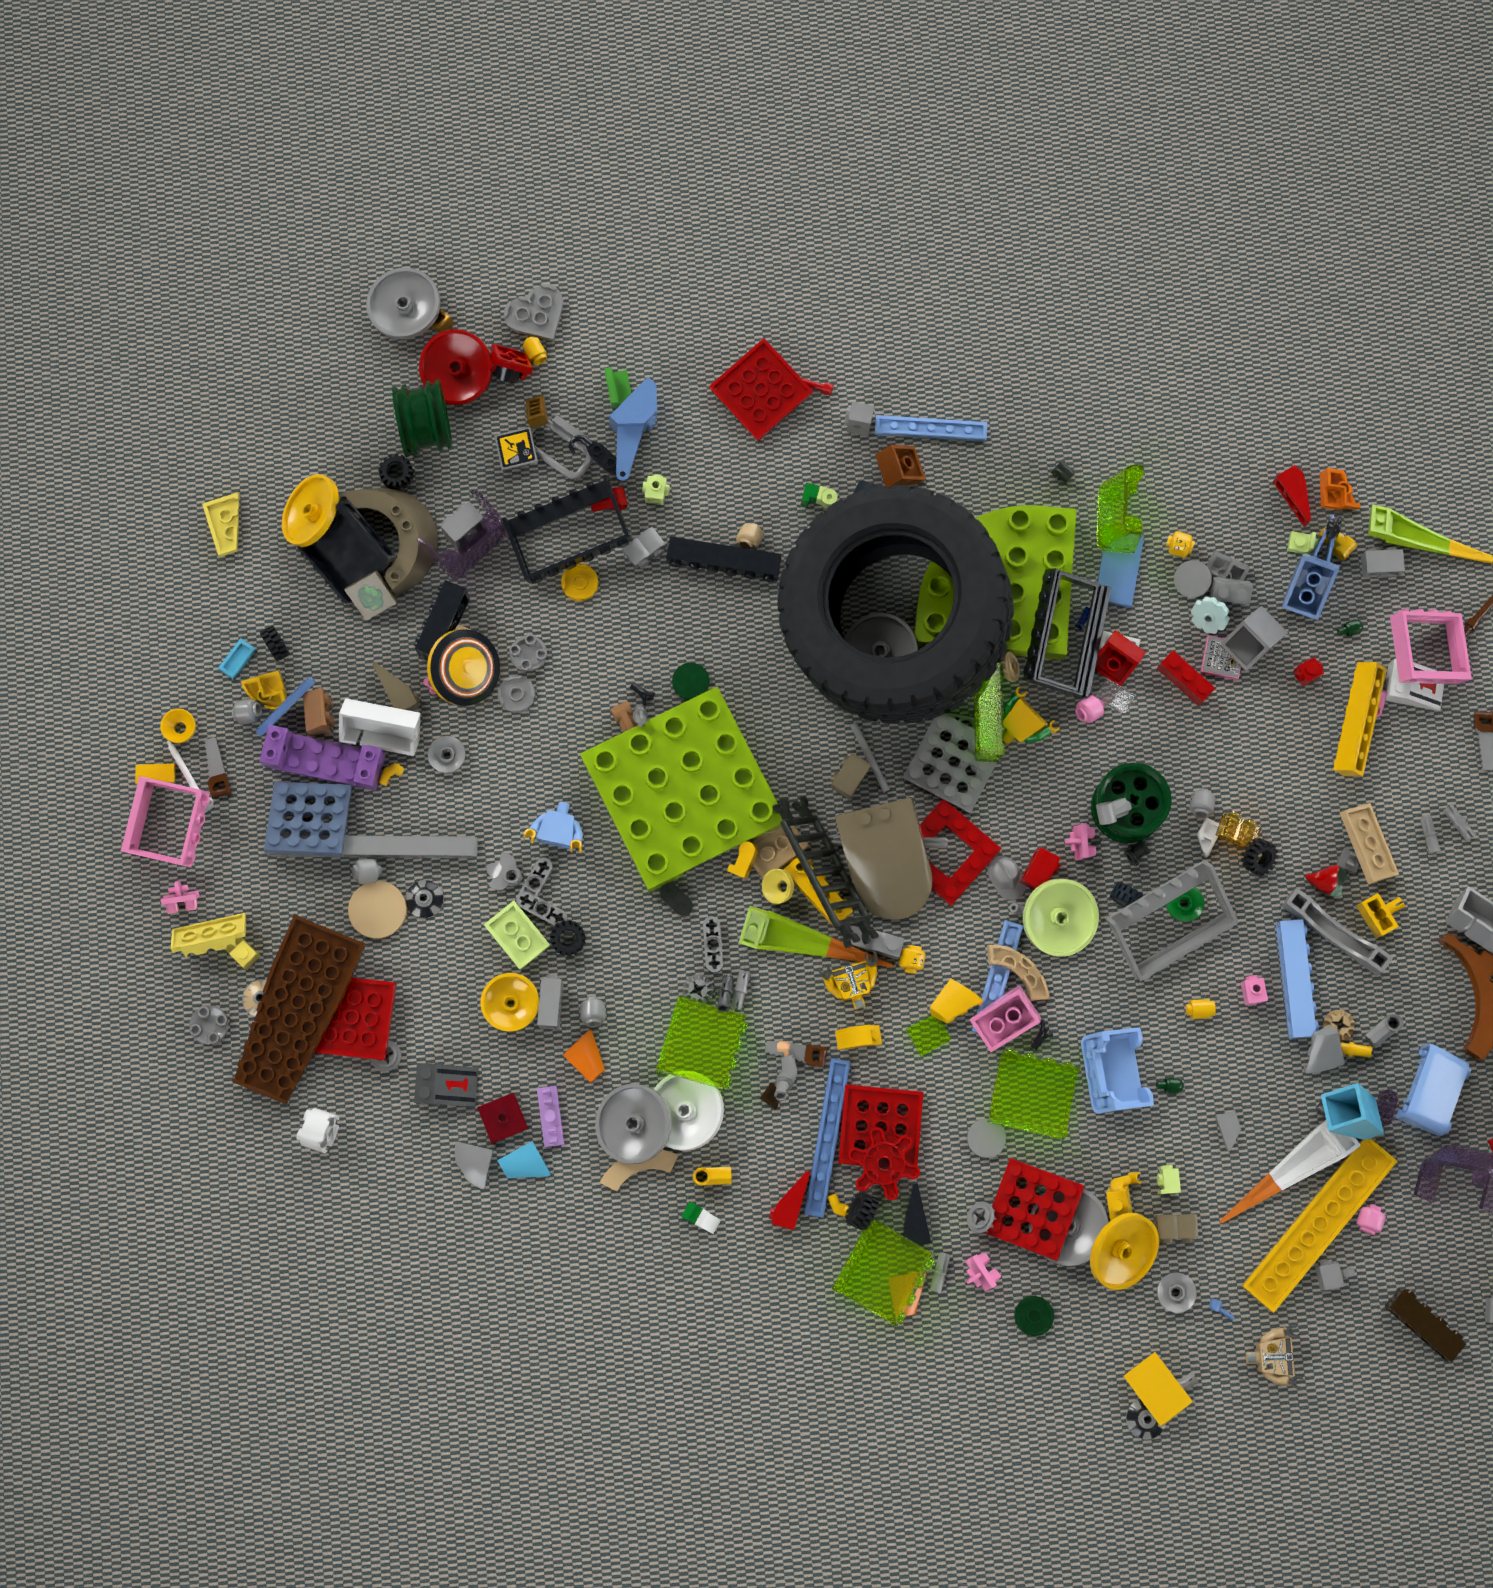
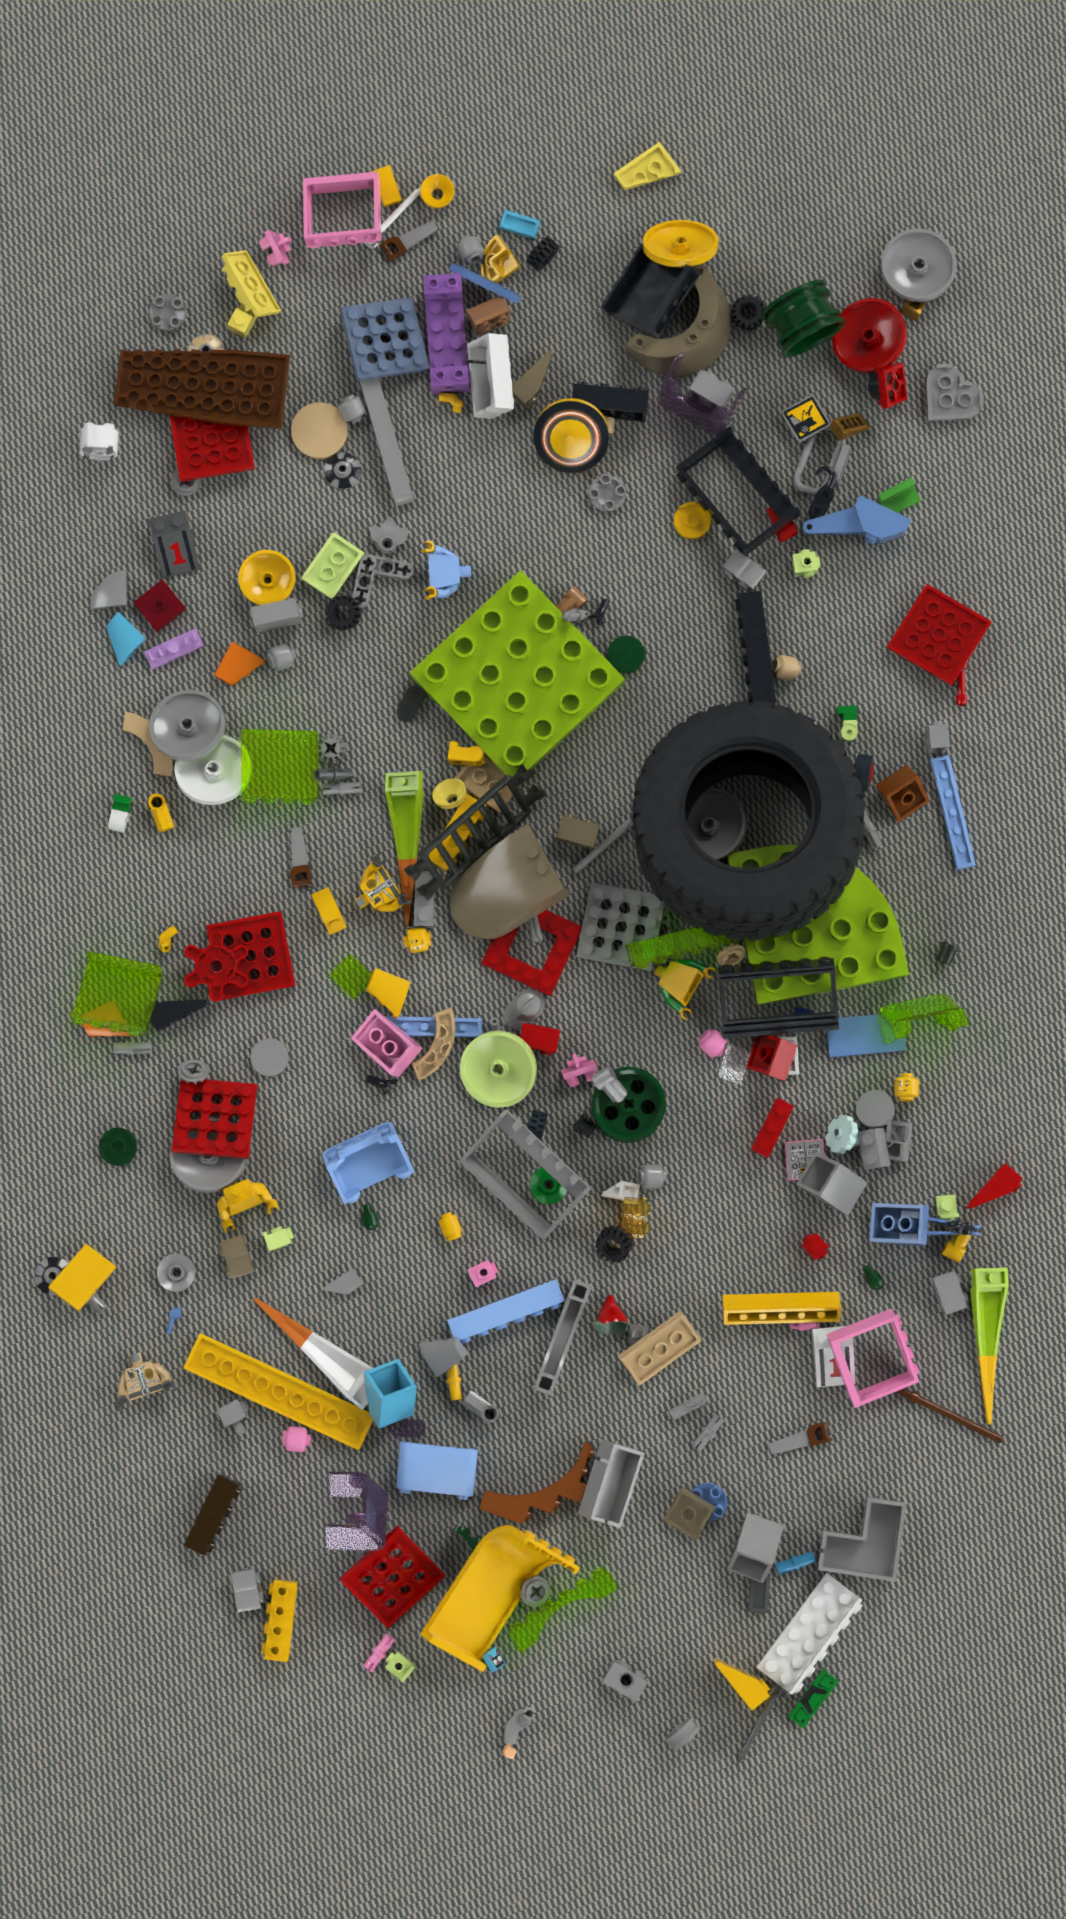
camera: 75 degrees right, 5 degrees up
dark tan tile [345,570,398,621] -> none
light grey dish [427,736,466,773] -> none
light grey tile [498,675,536,713] -> none
yellow brick [522,337,547,366] -> none
light grey beam [703,916,723,973] -> none
dark brown tile [760,1082,779,1110] -> none
red slope [768,1171,810,1230] -> none
light grey arm [774,1041,798,1101] -> none
medium blue tile [804,1058,851,1218] -> none
black tyre [845,1191,879,1231] -> none
bright pink hips [965,1253,1001,1291] -> none
clear neon green panel [987,1049,1080,1140] -> none
yellow dish [1090,1213,1159,1290] -> none
orange slope [1320,468,1360,510] -> none
tan gear [1323,1010,1355,1041] -> none
yellow brick [1356,893,1405,939] -> none

